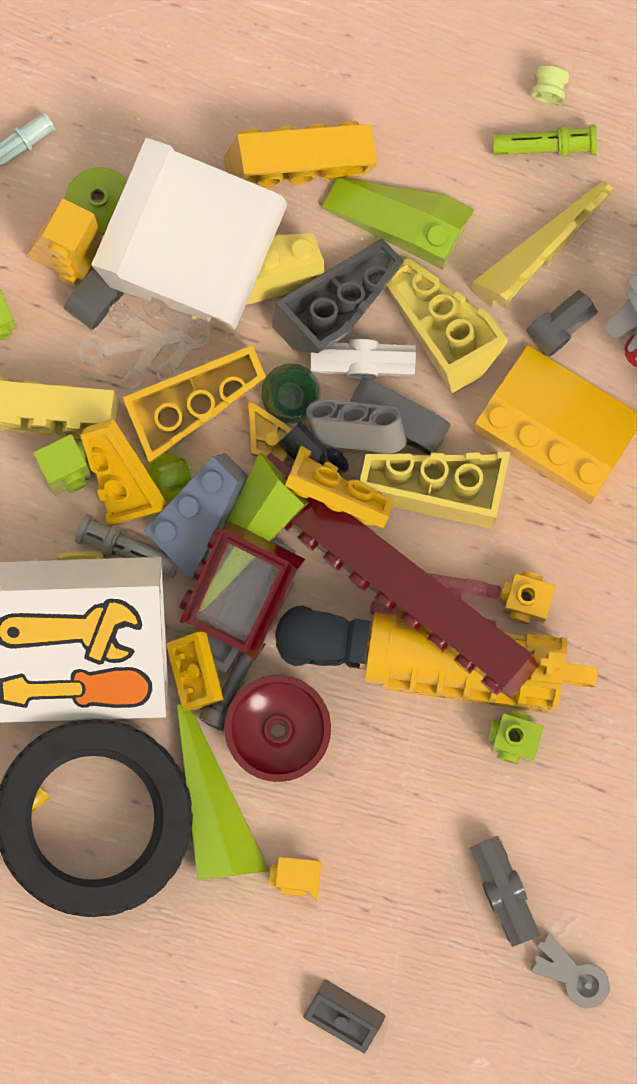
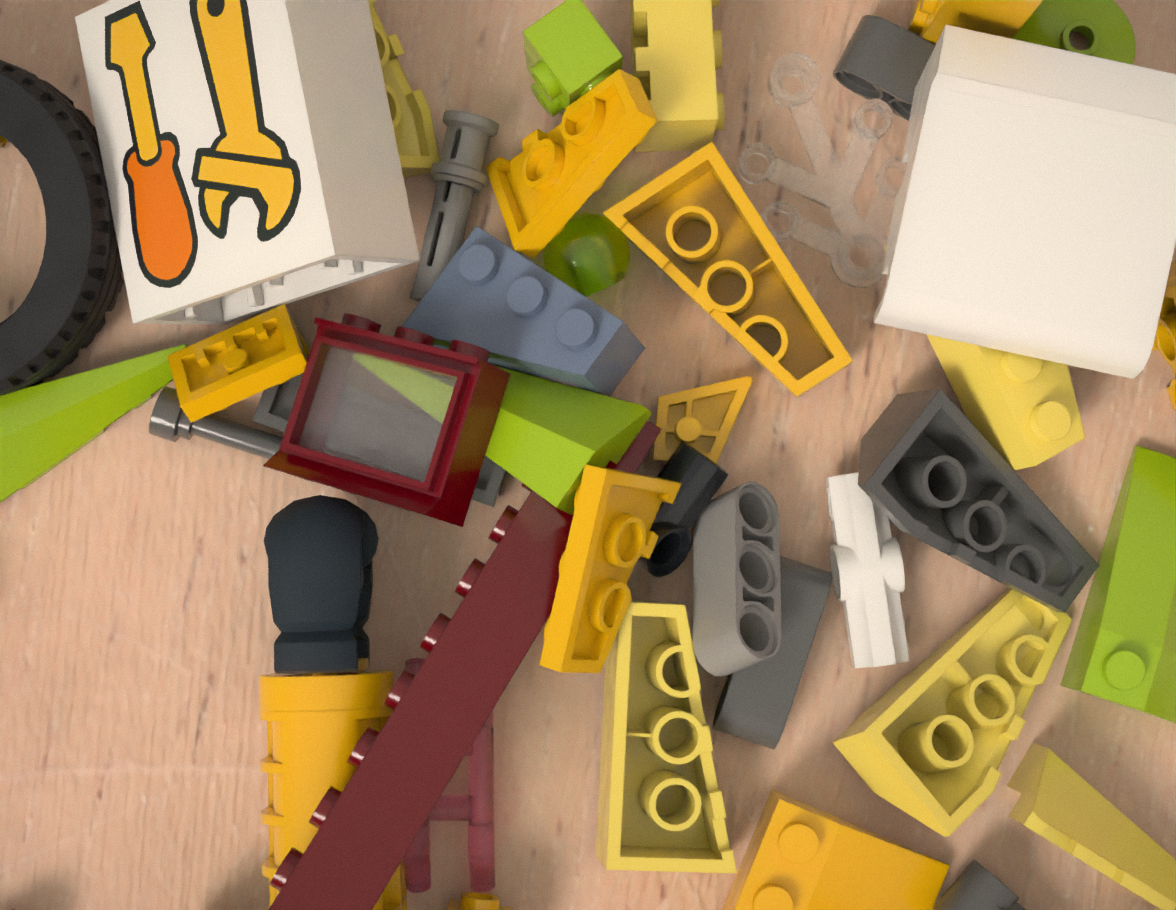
camera: 80 degrees right, 5 degrees up
dark red dish [225,675,331,782] -> none
clear green hat [261,363,321,424] -> none

